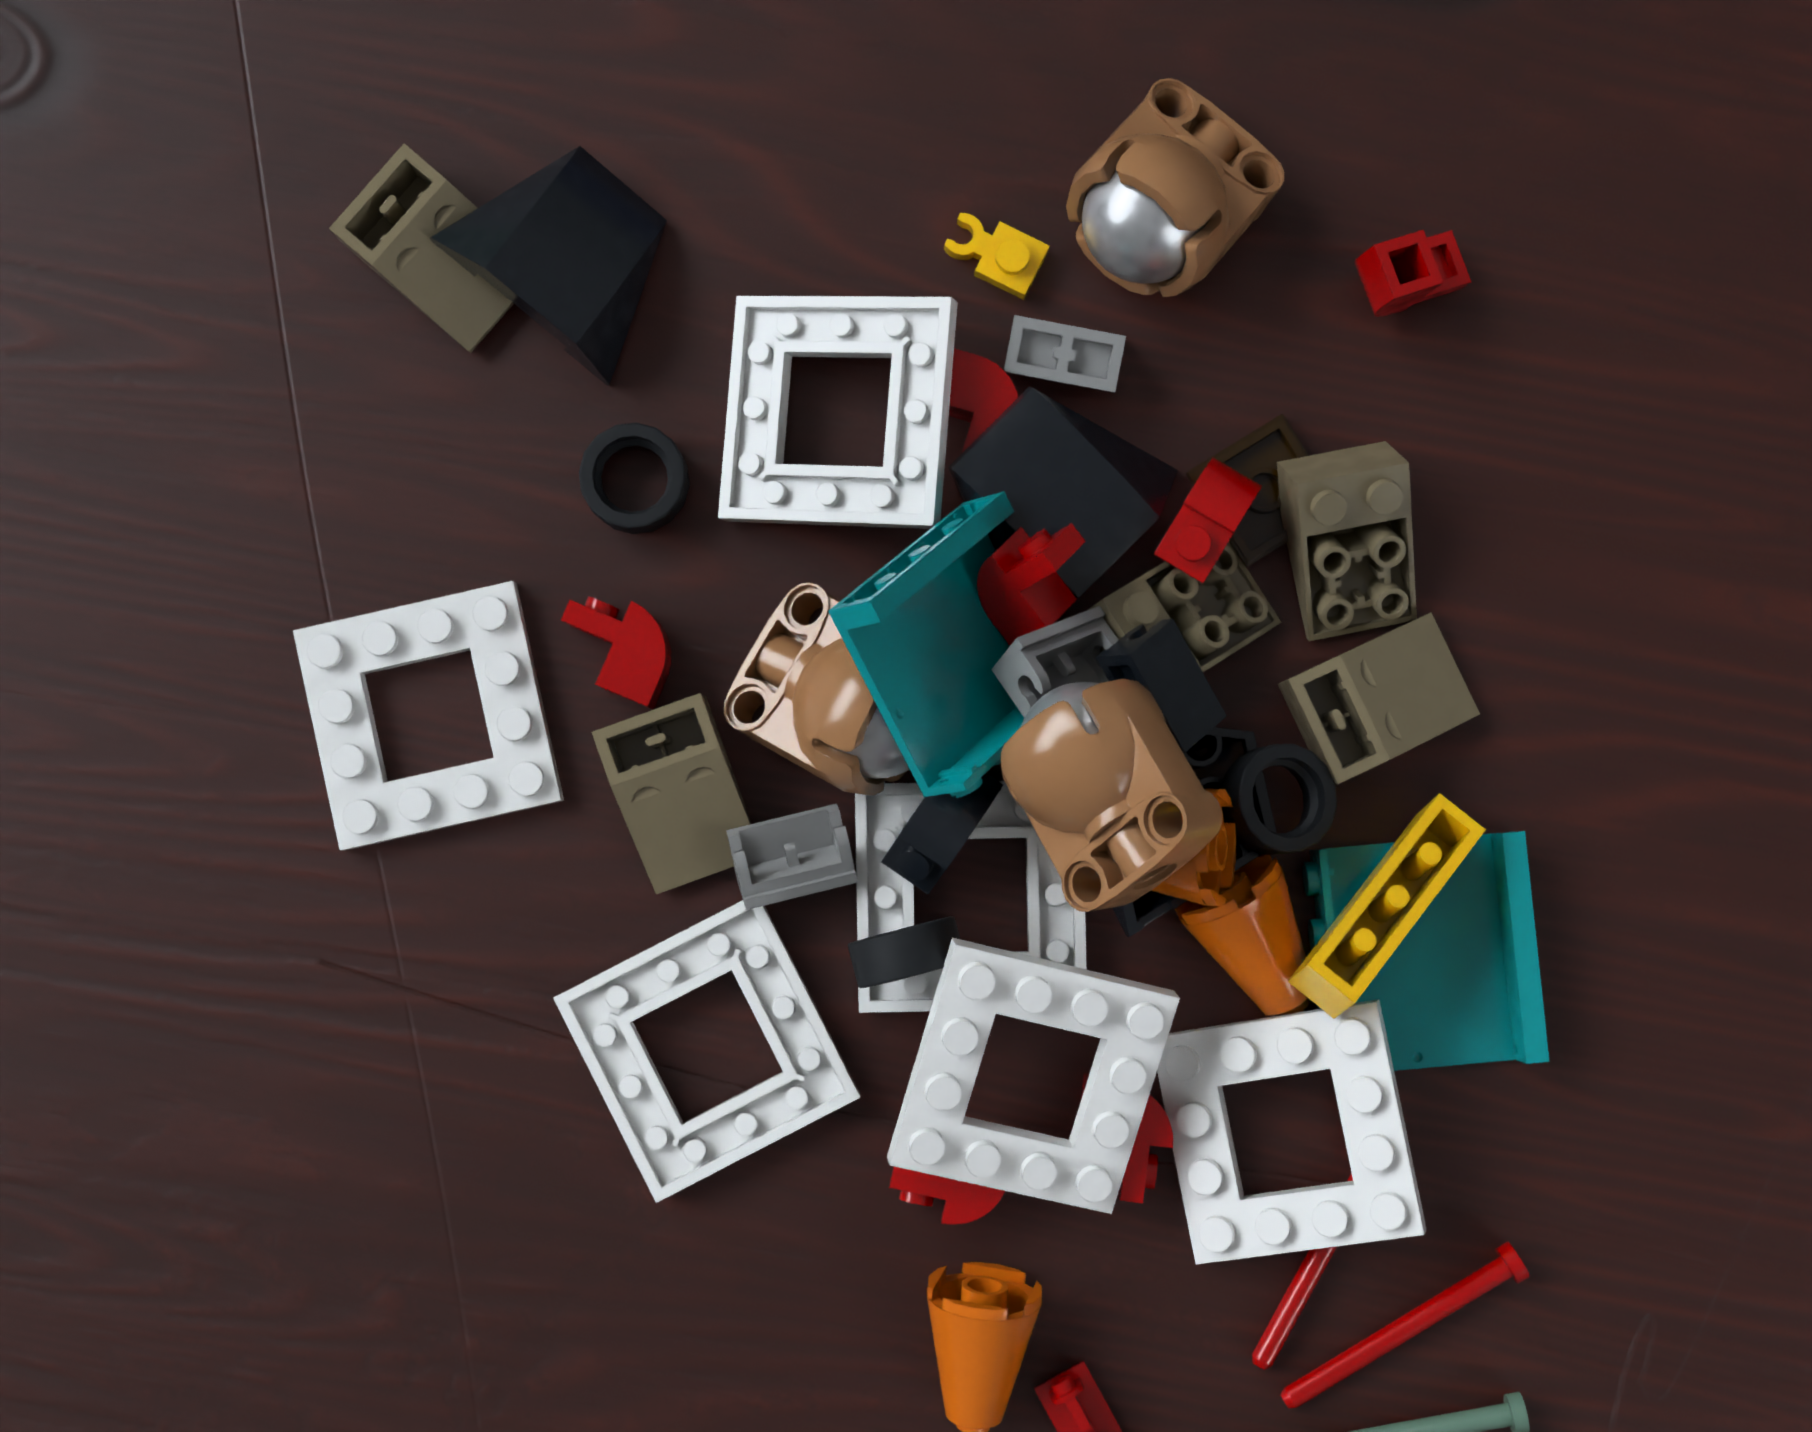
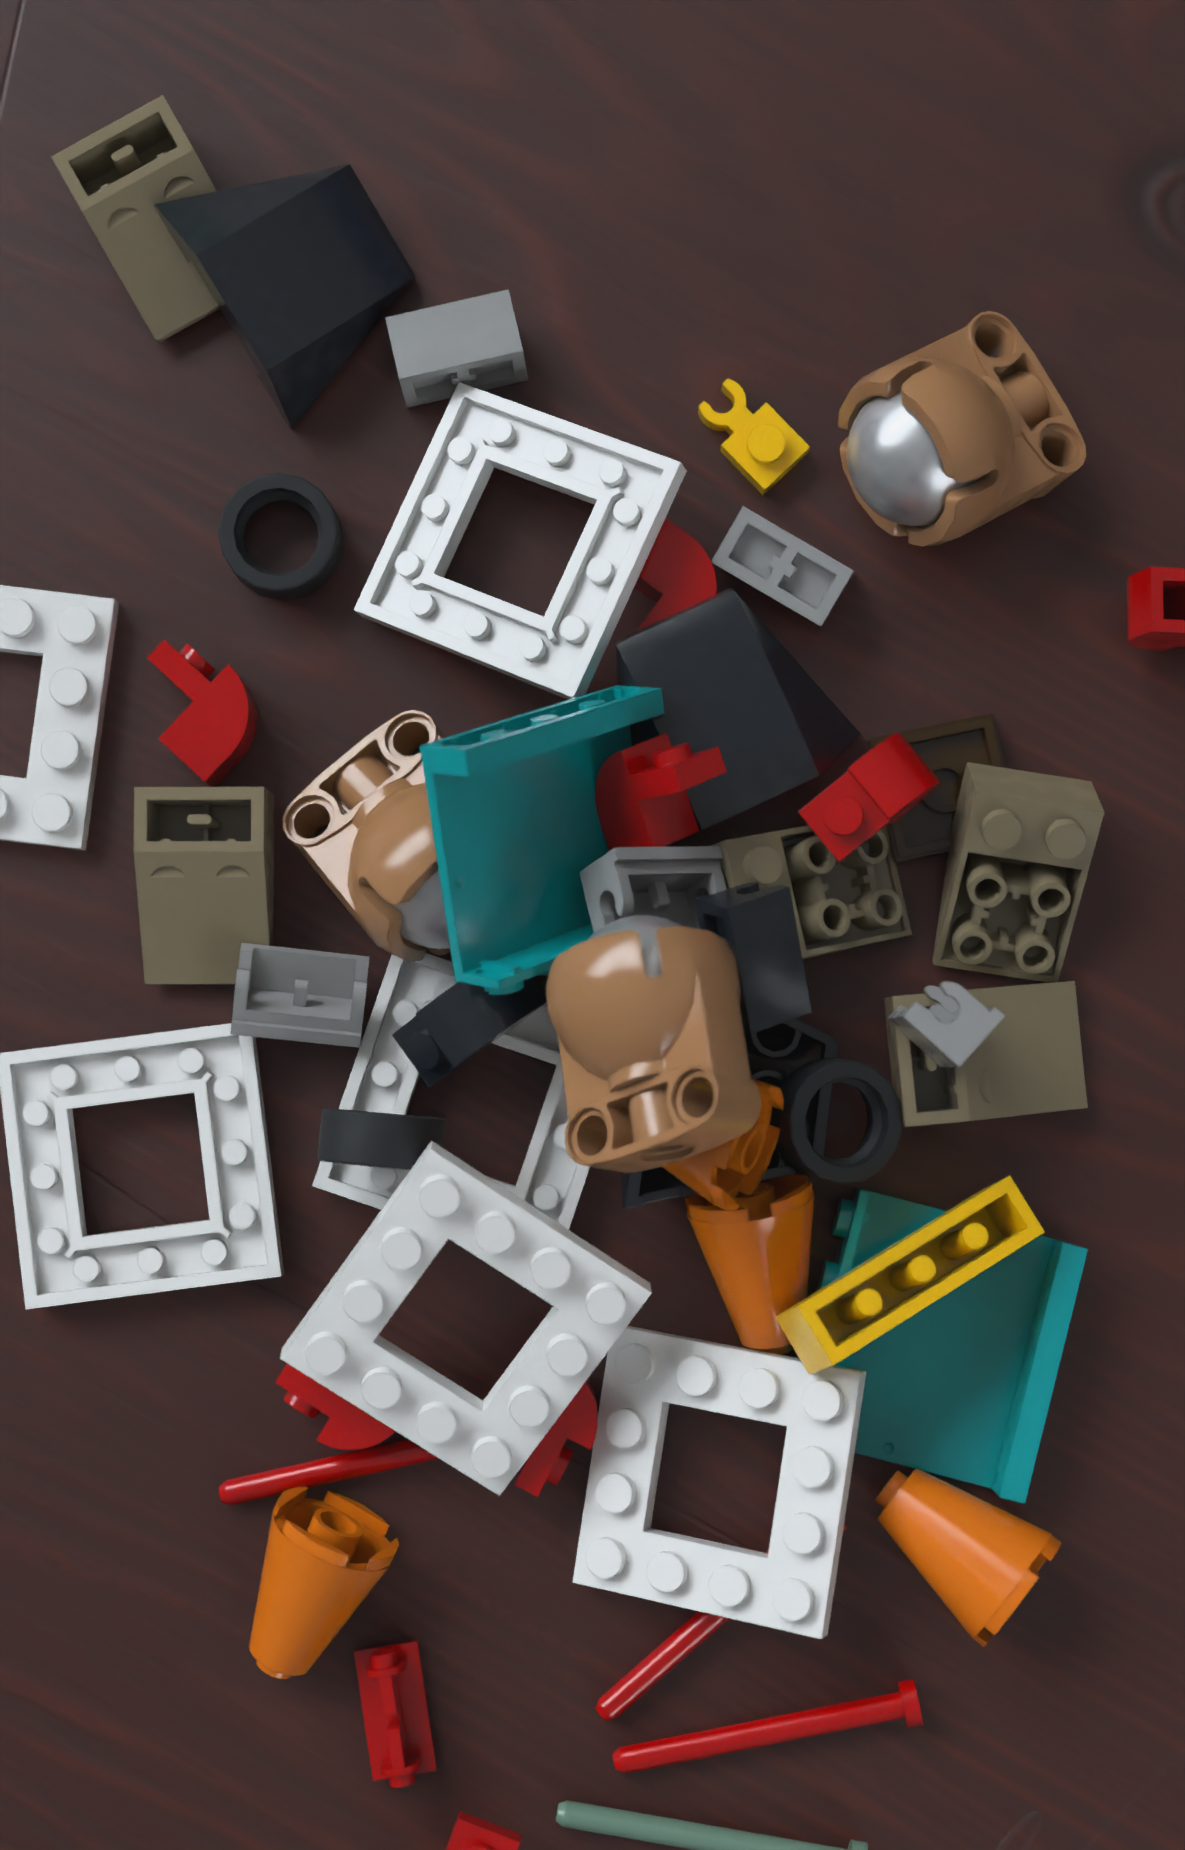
camera: 20 degrees right, 0 degrees up
none -> red bar [219,1439,439,1506]
none -> light grey hinge [385,289,528,408]
none -> orange cone [875,1468,1062,1647]
none -> light grey hinge [887,982,1005,1067]

